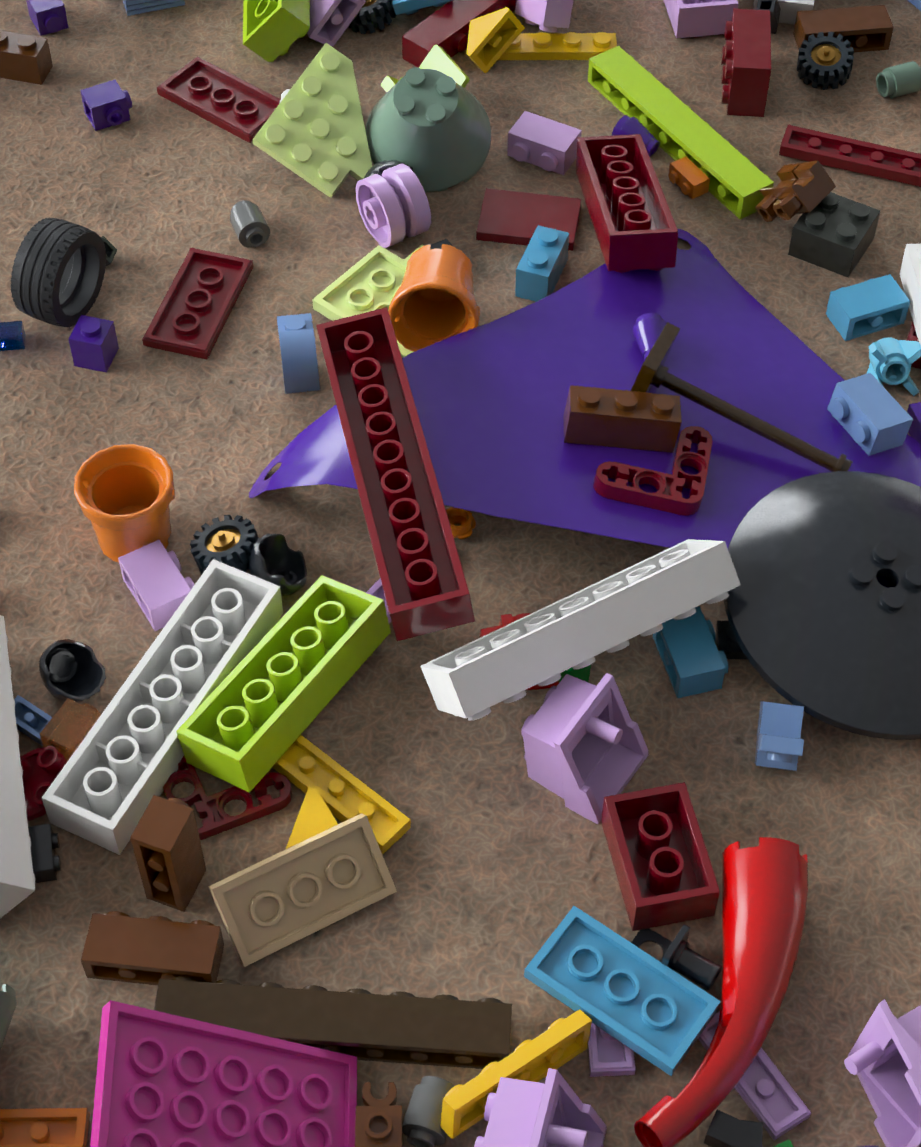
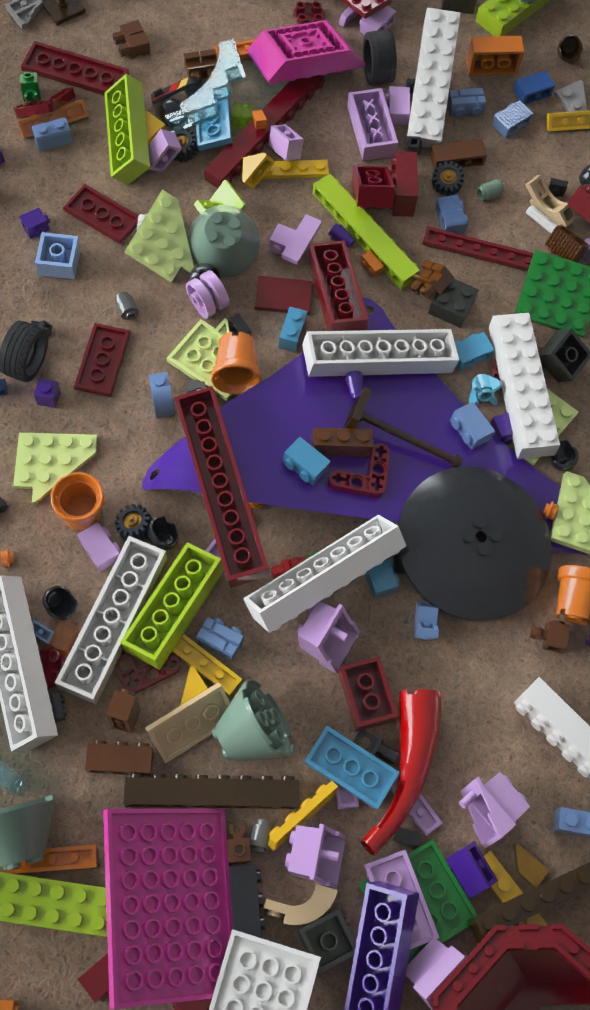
camera: 10 degrees left, 15 degrees up
none -> yellowish green wing [13,433,98,505]
none -> light blue brick [35,232,81,279]
none -> medium blue brick [196,617,244,661]
none -> sand green cone [212,679,295,761]
none -> lavender tile [281,214,322,265]
none -> dark azure brick [282,437,331,486]
none -> white brick [302,329,459,377]
none -> dark red brick [351,165,395,209]
none -> medium blue brick [435,195,468,233]

